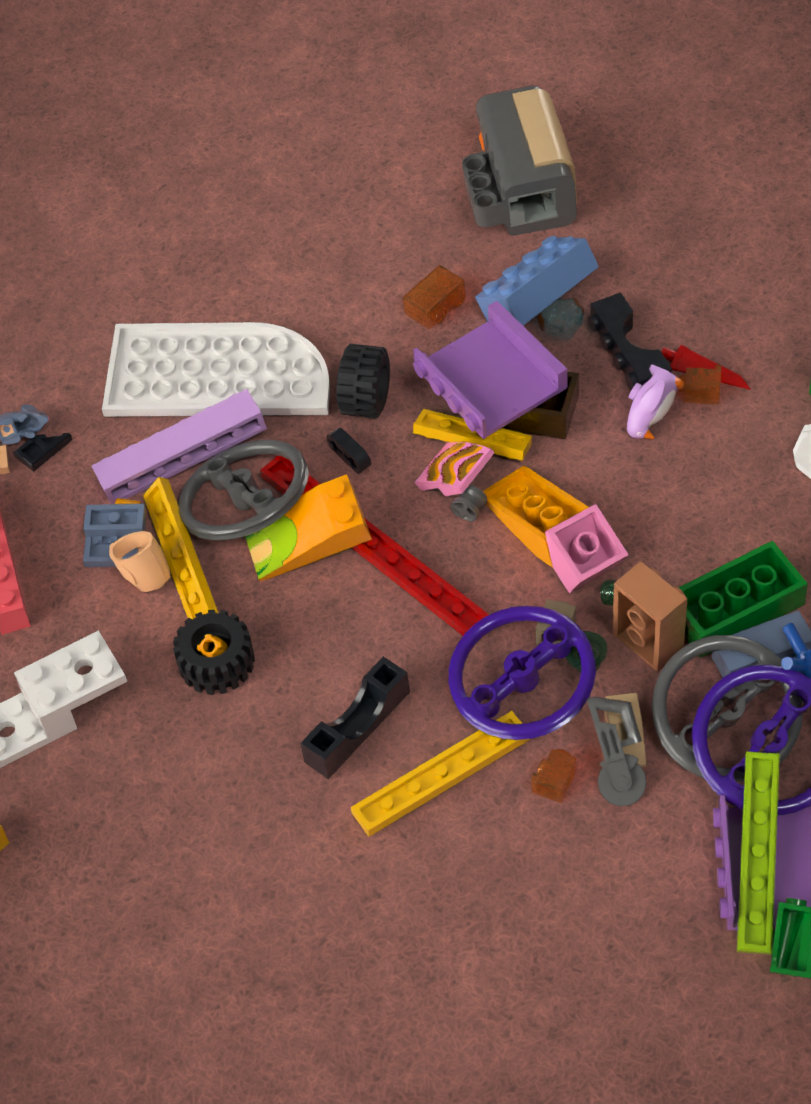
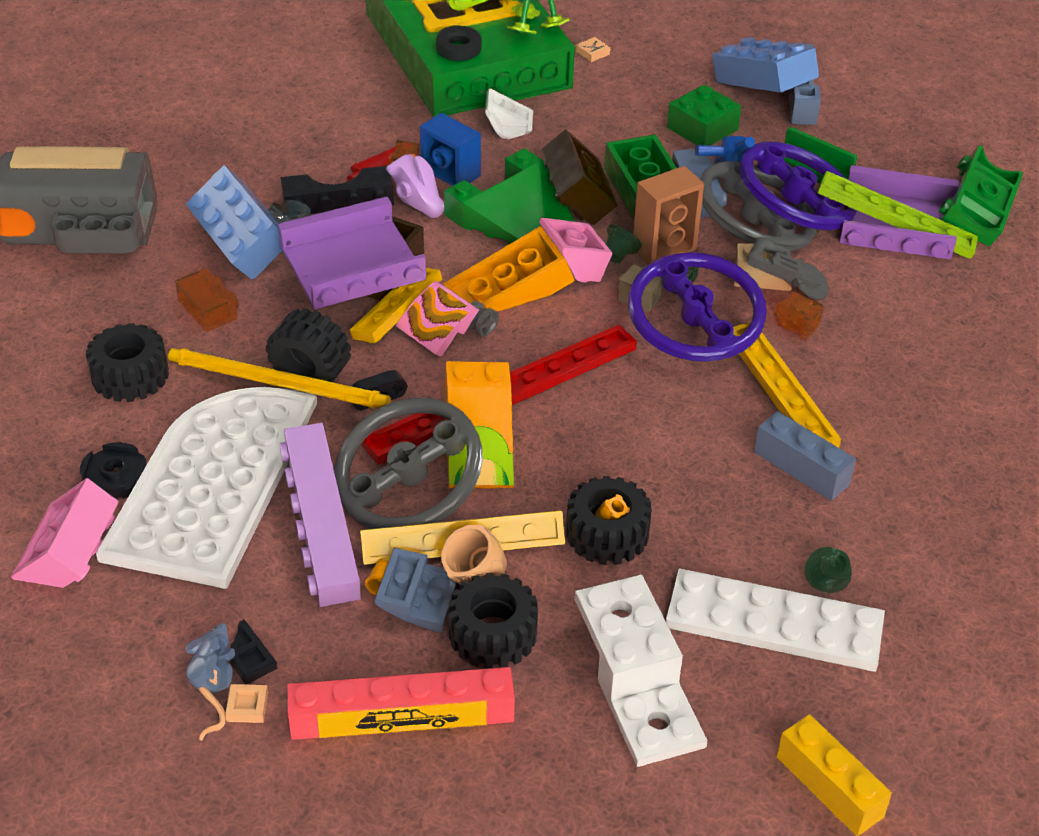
camera: 85 degrees left, 10 degrees down
black arch [300,656,410,779] -> none
none -> bright pink slope [11,478,119,588]
none -> black plate [80,442,147,498]
none -> black tyre [86,323,169,402]
none -> yellow piece [168,348,391,409]
none -> blue brick [420,113,481,186]
none -> green wedge [444,148,575,244]
none -> black tyre [449,573,538,669]
none -> dark brown brick [542,129,618,225]
none -> white plate [666,568,885,672]
none -> sand blue brick [754,411,856,501]
none -> clear green piece [804,547,852,593]

